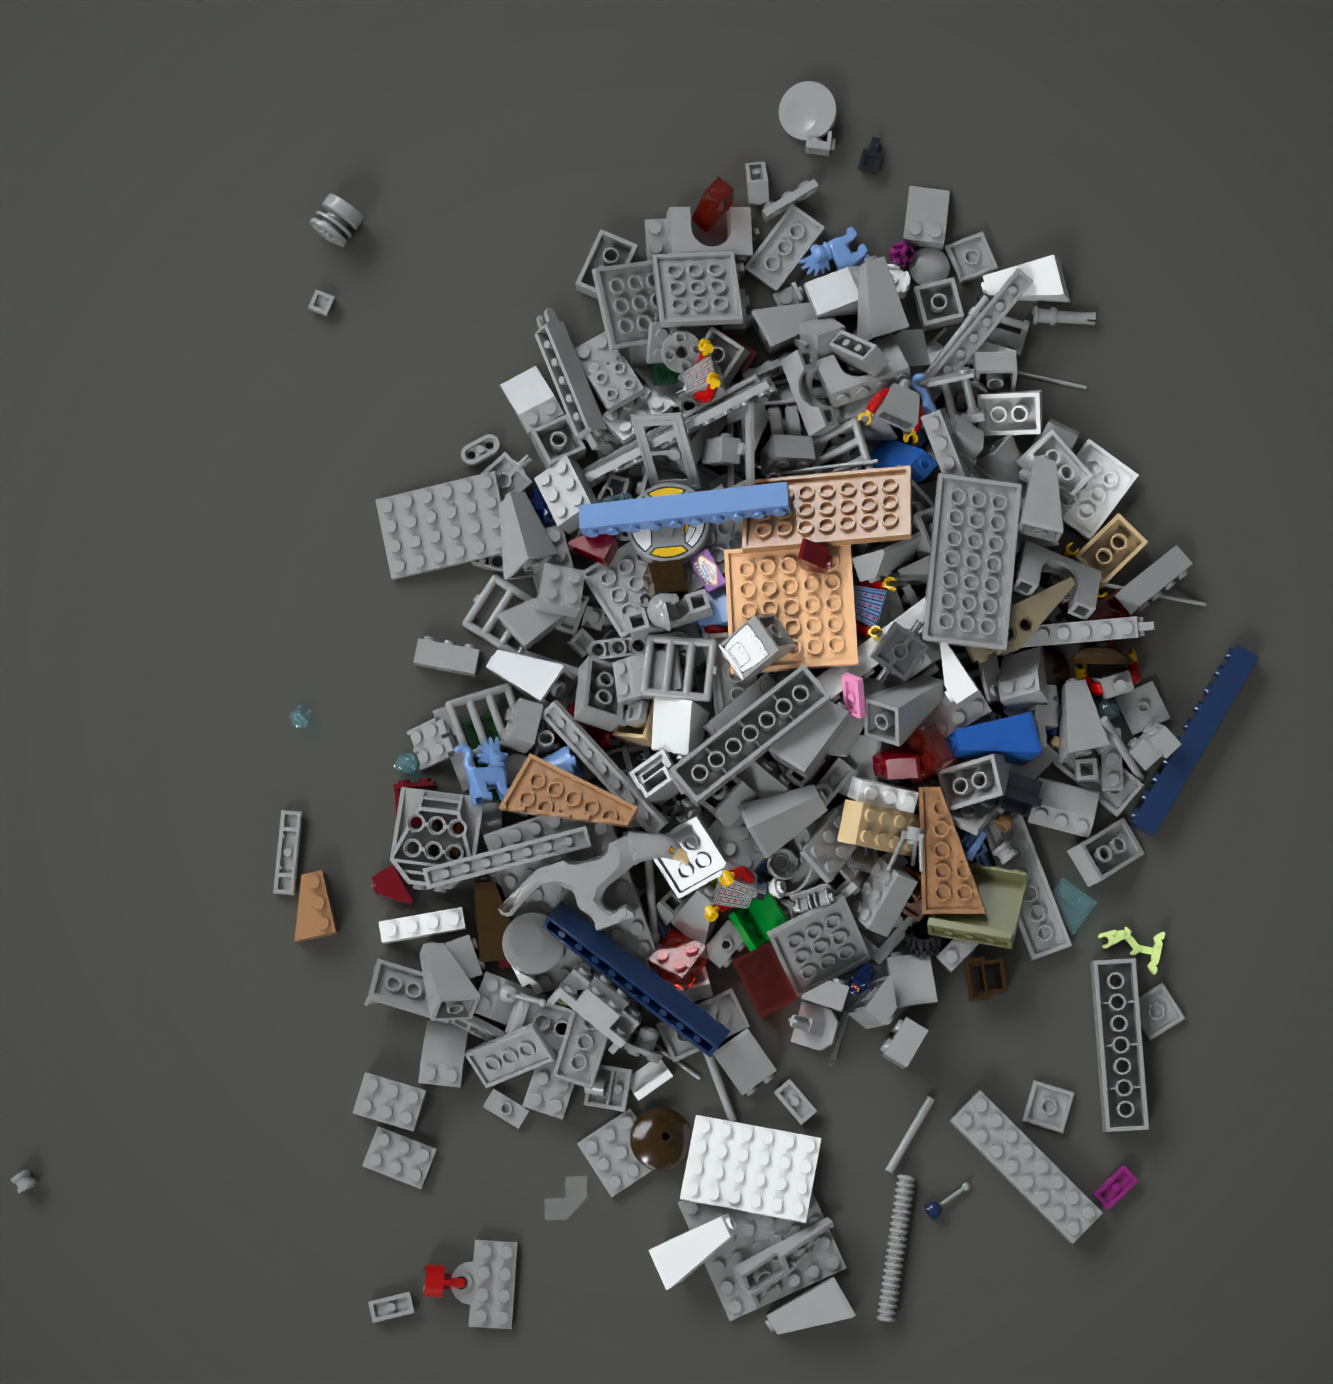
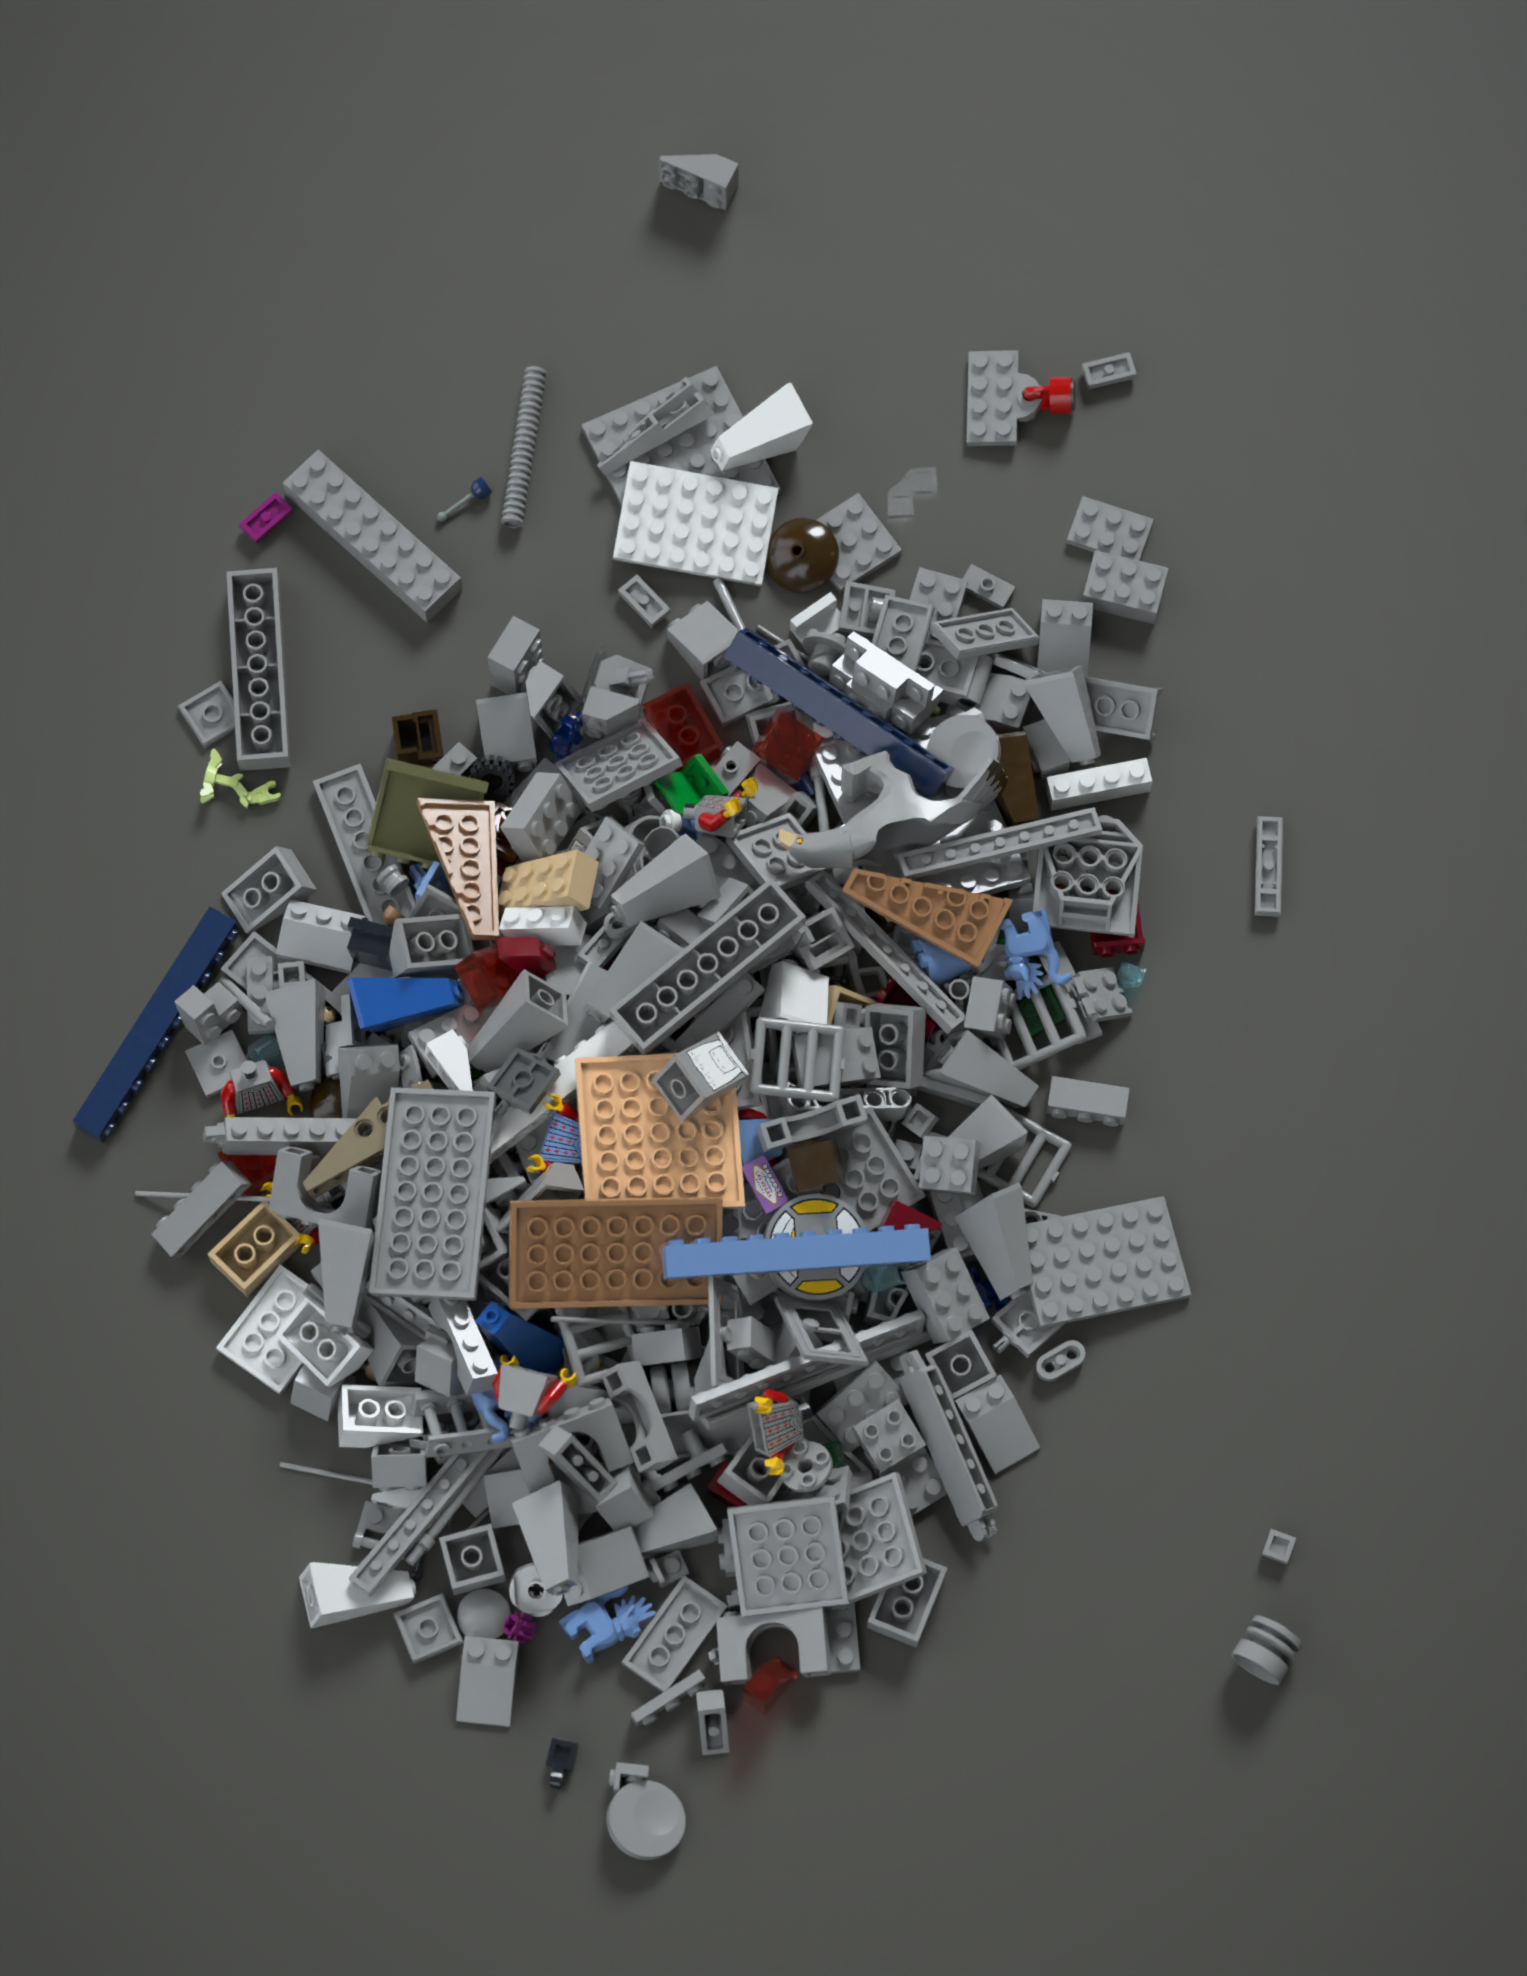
camera: 175 degrees right, 10 degrees down
clear light blue plate [289,705,311,728] -> none
medium nougat wedge [295,870,338,943] -> none
dark red slope [370,865,415,905] -> none
light grey hinge [500,985,547,1007] -> none
light grey helmet [647,593,680,632] -> none
light grey slope [765,1276,856,1335] -> none
light grey hinge [789,883,838,914] -> none
dark red slope [798,538,833,574] -> none
light grey plate [838,873,866,899] -> none
bright pink plate [841,673,866,719] -> none
light grey bar [885,1096,935,1174] -> none
light grey plant [886,826,925,872] -> none
light grey tile [1022,1080,1075,1134] -> none
light grey pin [1032,306,1096,326] -> none
clear light blue wing [1052,878,1097,936] -> none
dark brown dish [1070,642,1133,664] -> none

